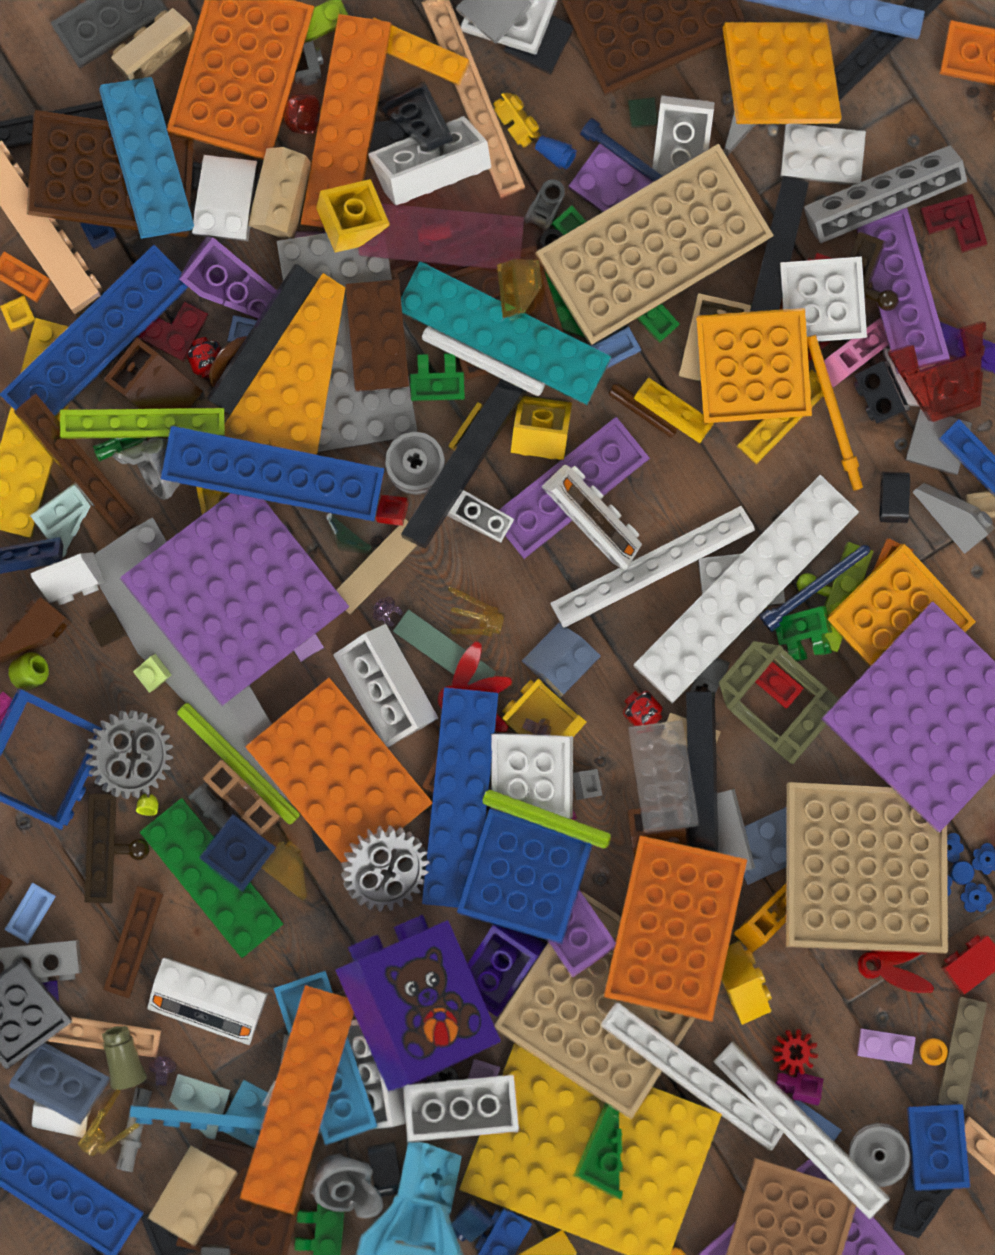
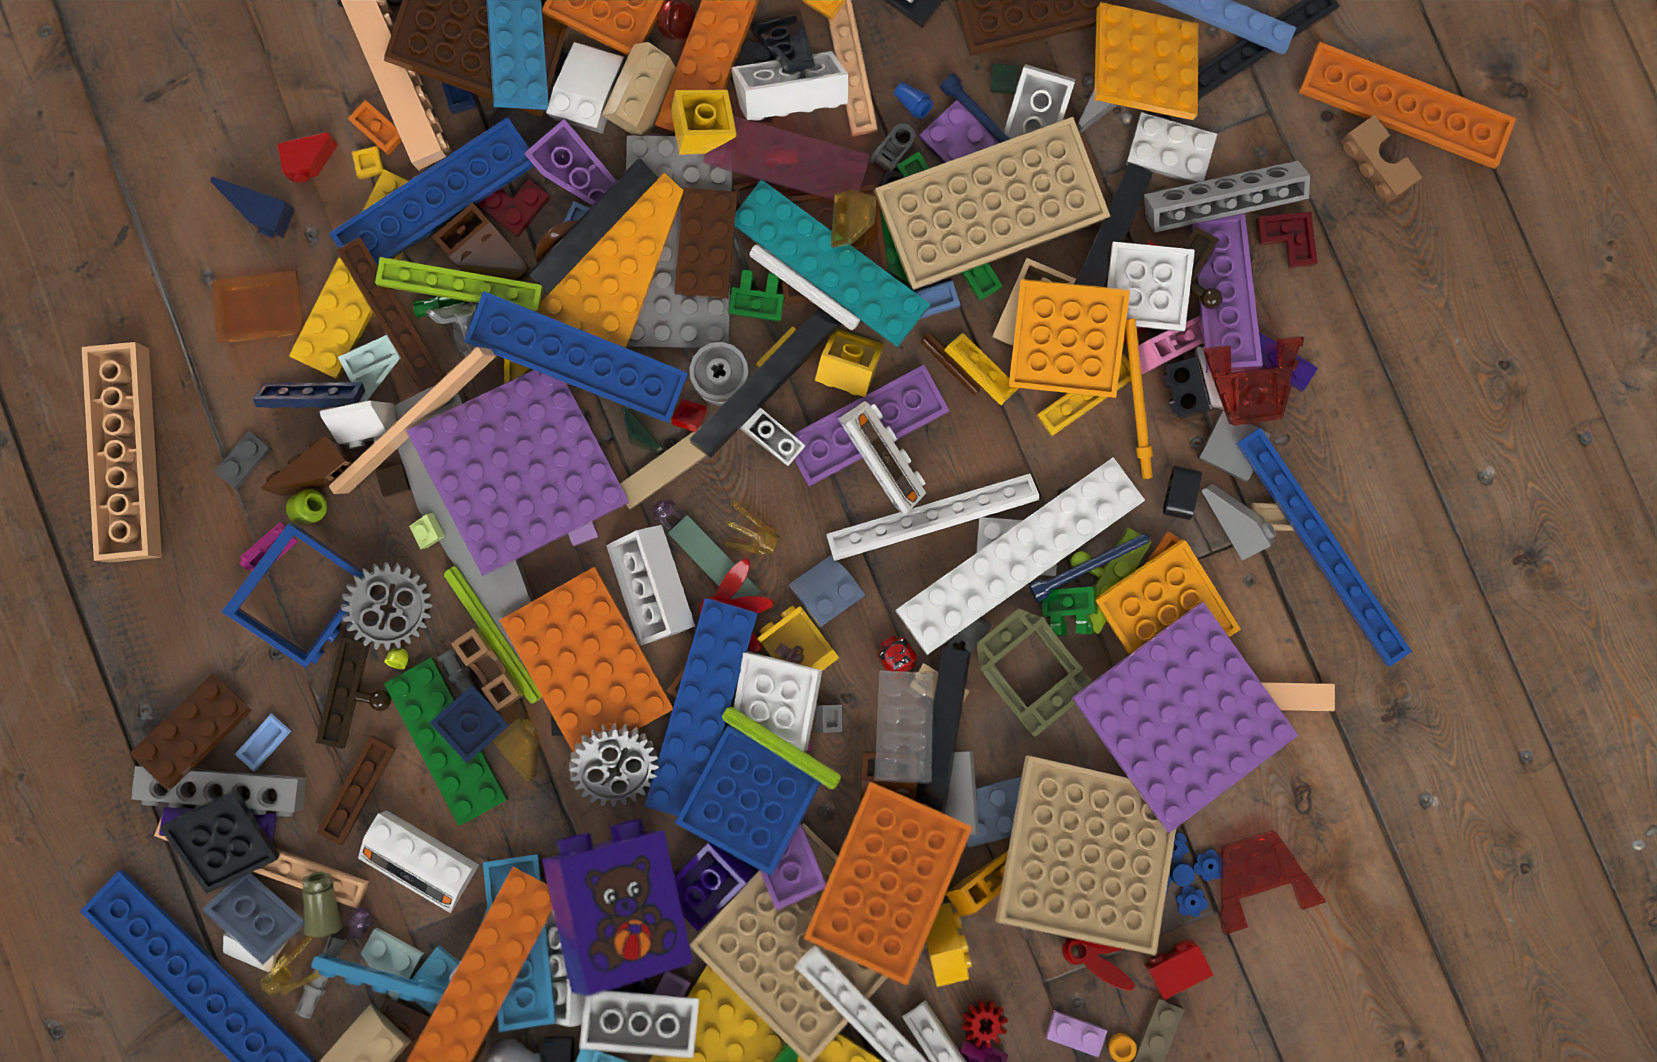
camera: 20 degrees right, 0 degrees up
red head [187,337,222,379] -> none
yellow hinge [493,93,541,148] -> none
red plate [755,662,804,709] -> none
none -> light nougat tile [329,347,496,494]

